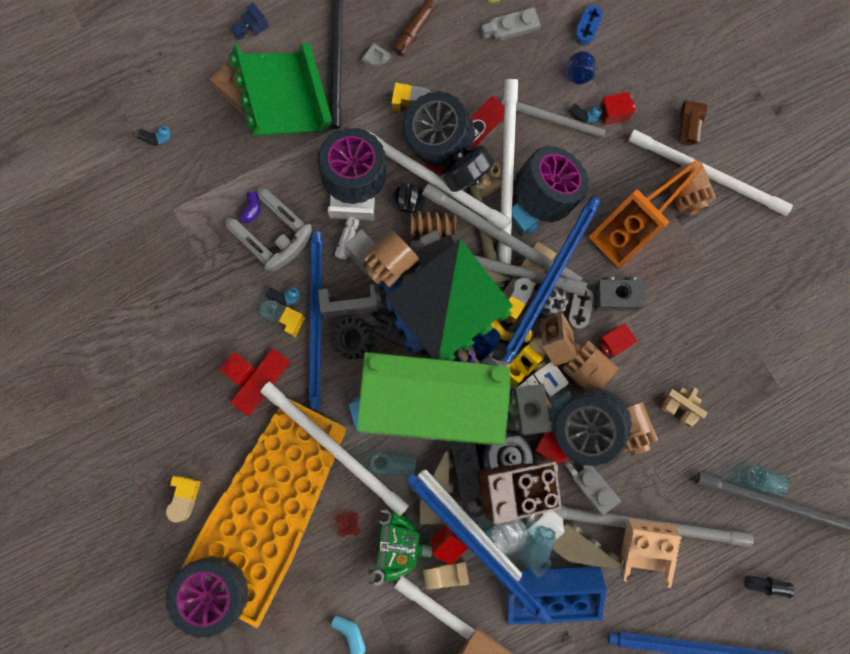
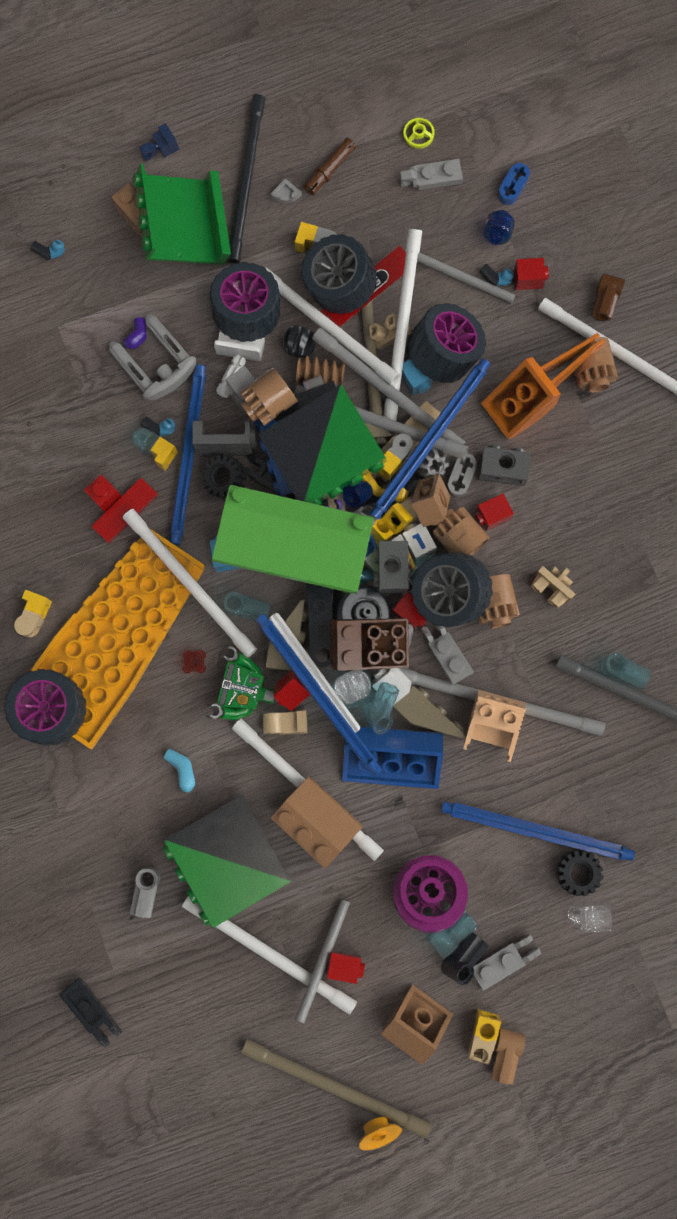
camera: 15 degrees right, 0 degrees up
black wheel [440,145,494,192] -> none
black axle [744,575,794,598] -> none

